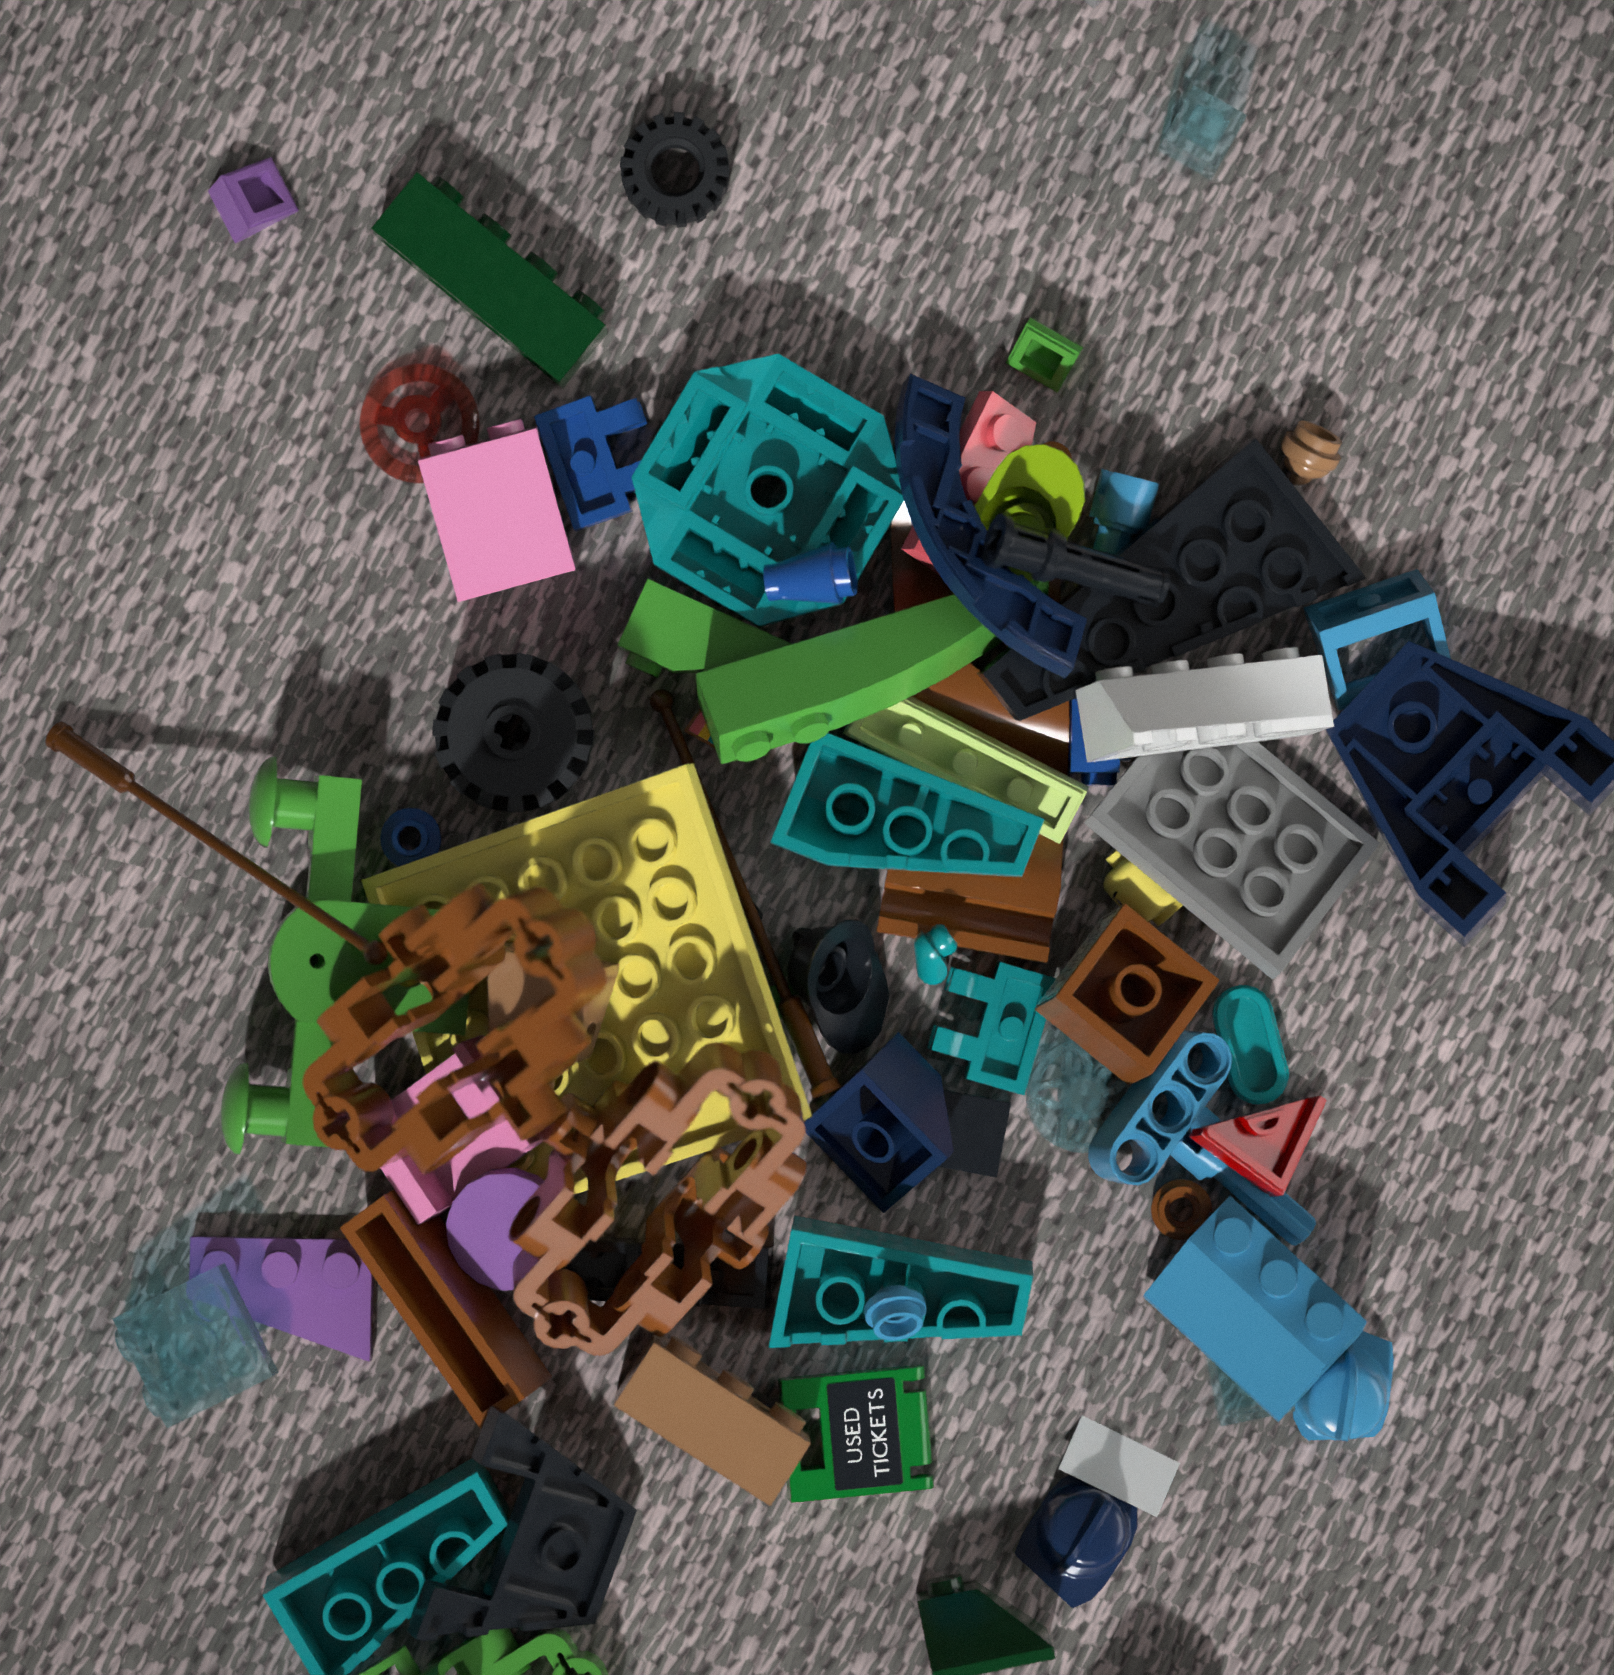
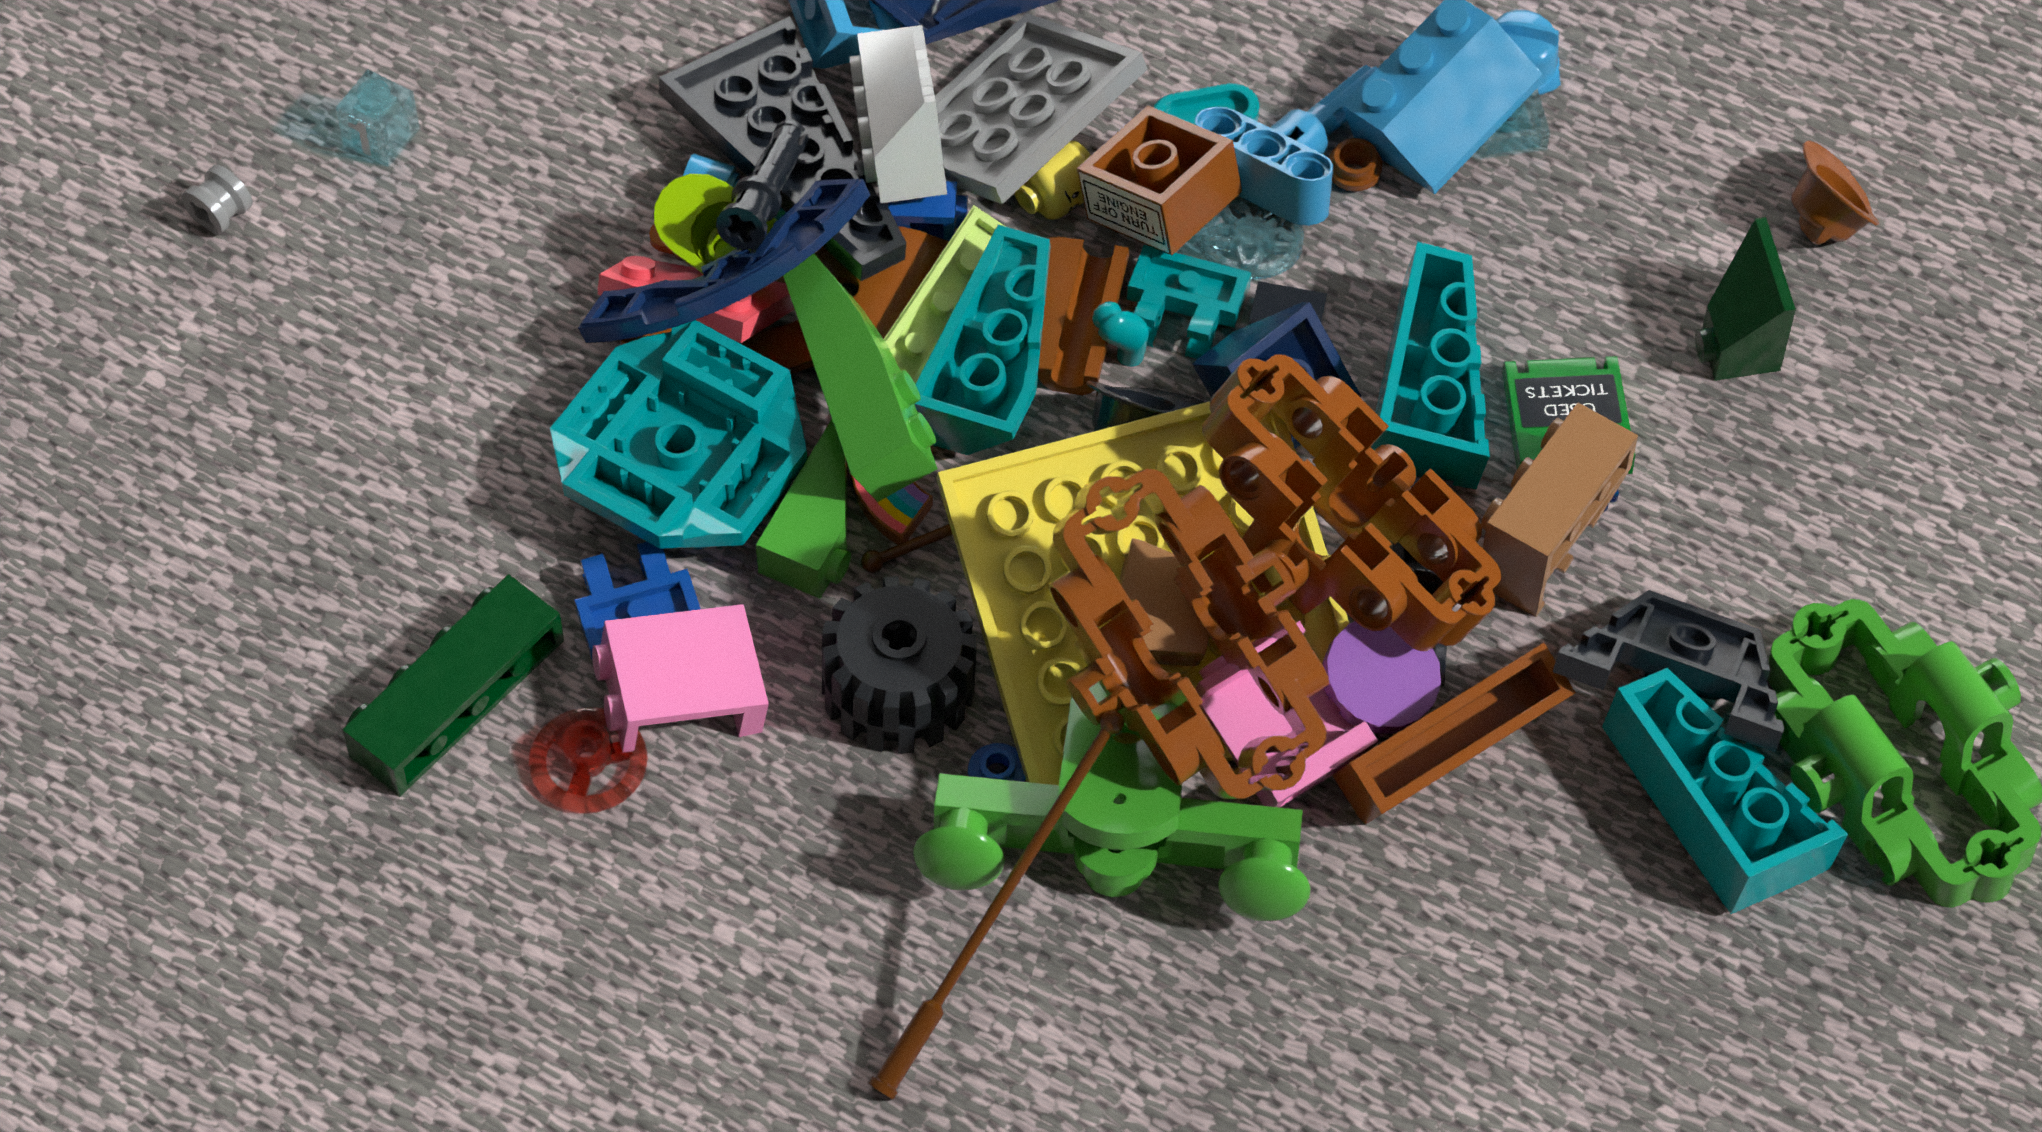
camera: 90 degrees left, 30 degrees down
clear light blue plate [112,1263,279,1429] -> none
medium lavender wing [189,1236,374,1362] -> none
medium lavender slope [208,157,298,243] -> none
black tyre [620,112,730,228] -> none
blue cone [763,542,858,604] -> none
dark azure plate [864,1285,926,1340] -> none
bright green slope [1006,317,1084,393] -> none
dark blue piece [1015,1475,1138,1608] -> none
white sticker [1059,1415,1180,1517] -> none
tile [1189,1096,1327,1197] -> none
medium nougat plate [1281,421,1342,486] -> none

